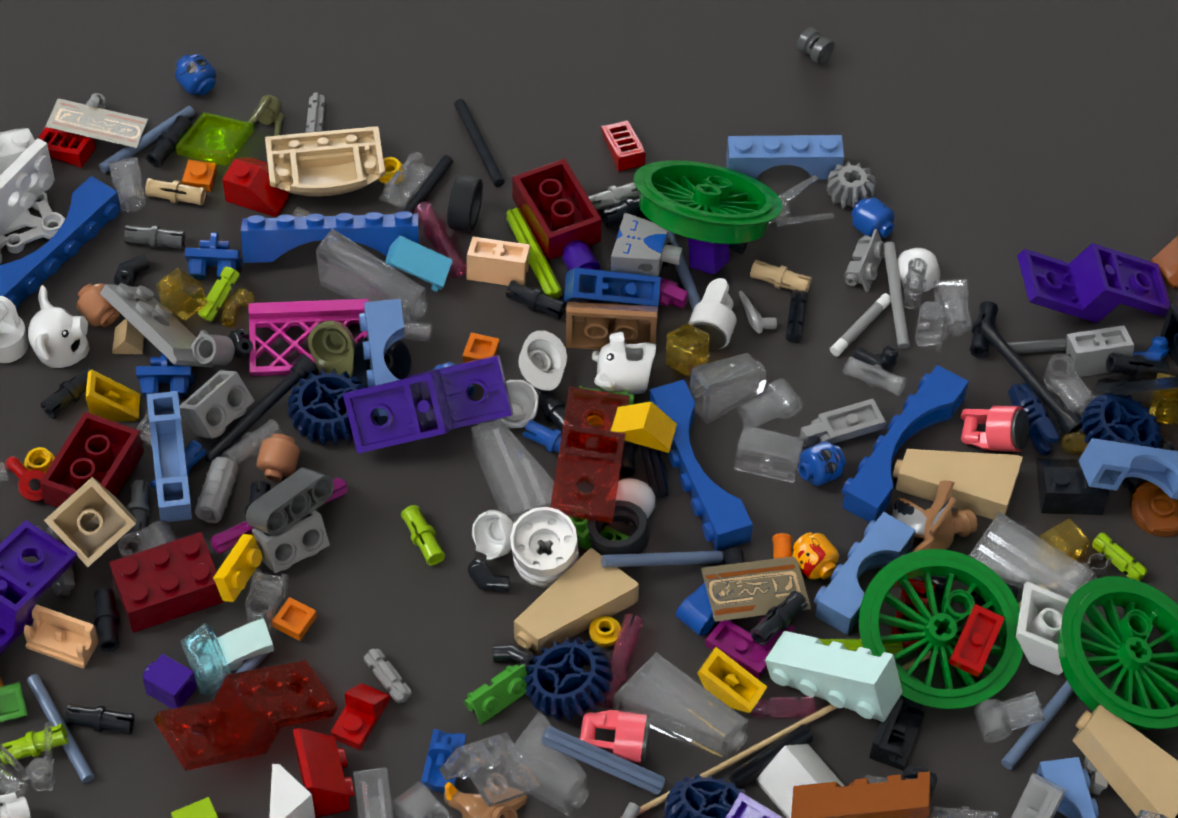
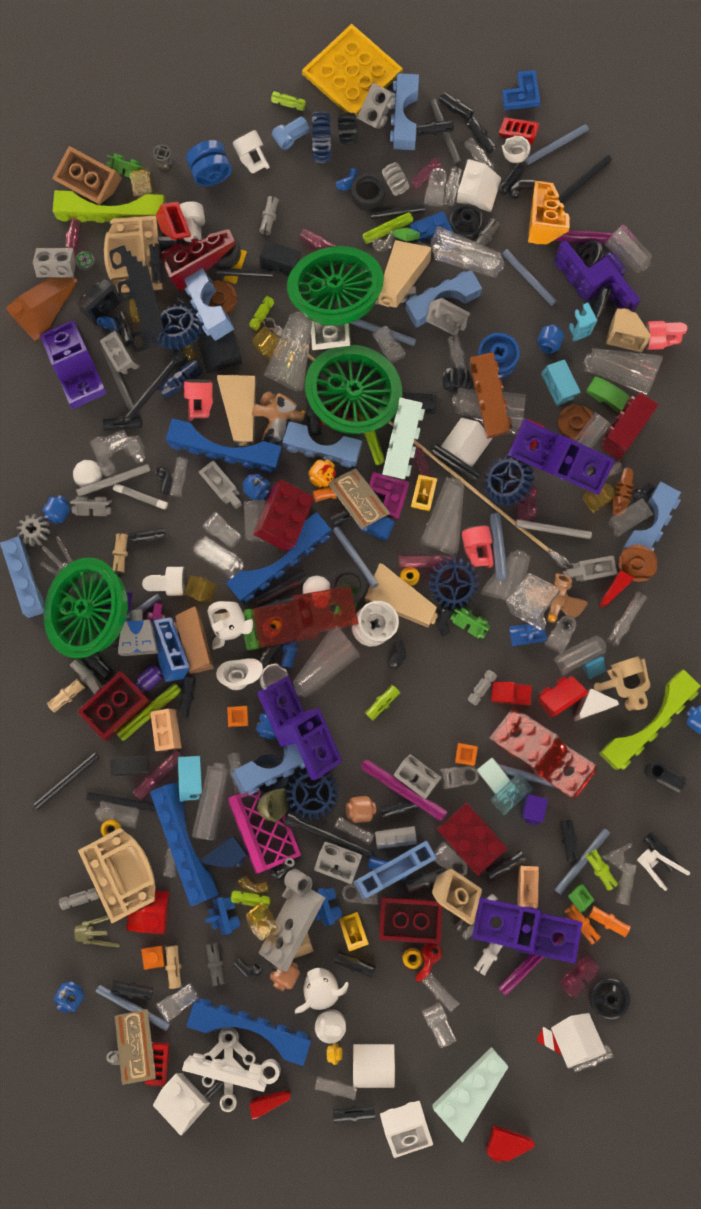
camera: 105 degrees left, 25 degrees up
clear neon green plate [176,112,254,166] -> none
yellow plate [213,534,263,602] -> none
dark grey beam [246,468,334,536] -> none
white hair [472,510,514,560] -> none
red slope [601,120,646,171] -> none
yellow slope [609,402,677,453] -> none
light grey bar [739,290,777,334] -> none
black pin [750,590,808,646] -> none
red plate [948,604,1005,677] -> none
clear piece [1043,354,1095,415] -> none
none -> tan pin [47,678,85,713]
none -> dark blue slope [200,836,248,868]
none -> dark red brick [253,479,314,552]

